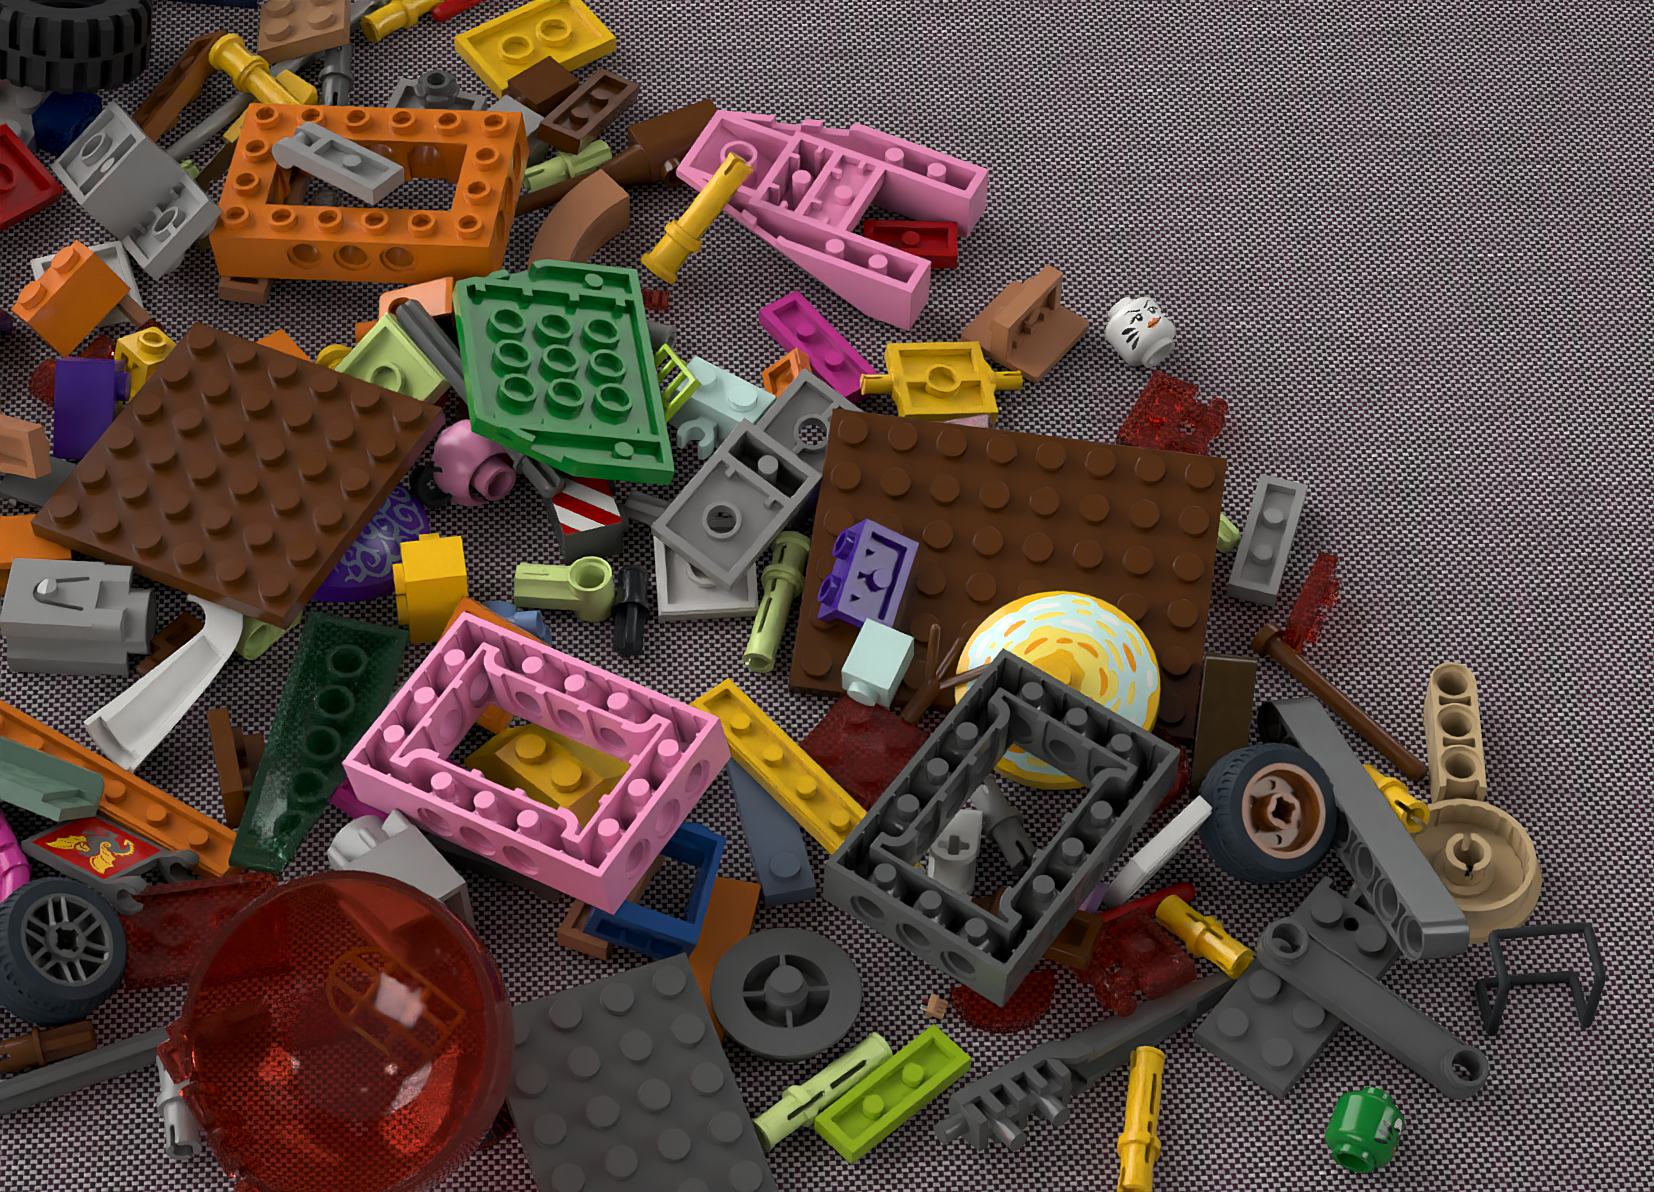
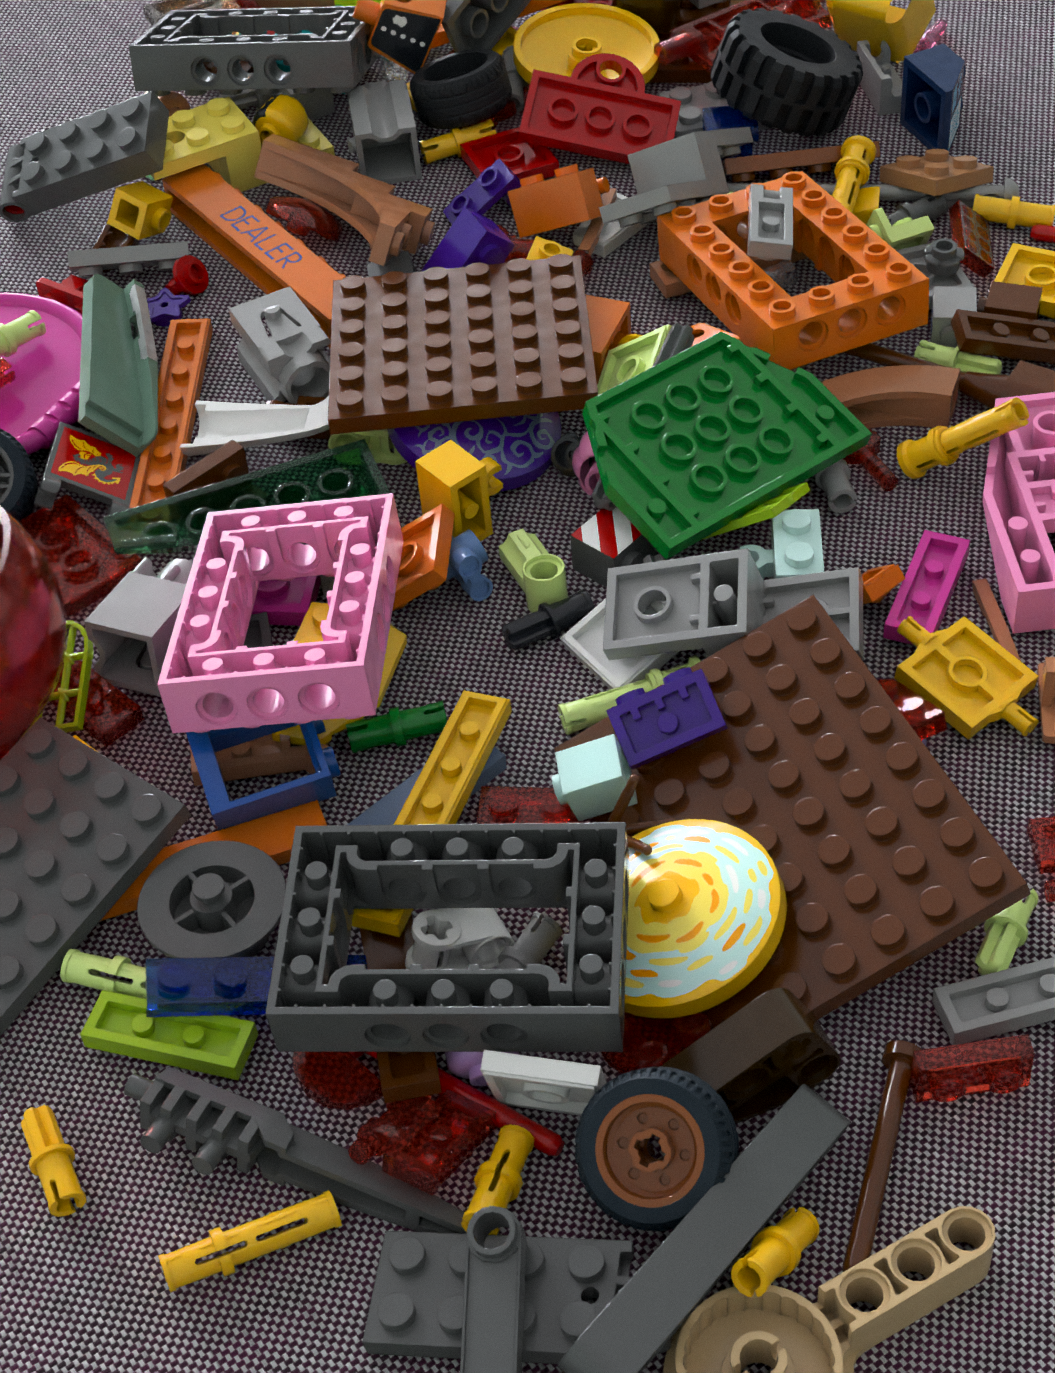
camera: 65 degrees right, 5 degrees down
none -> clear blue plate [145,955,367,1017]
none -> yellowish green bracket [866,208,935,250]
none -> clear red tile [949,200,994,278]
none -> nougat piece [972,579,1021,661]

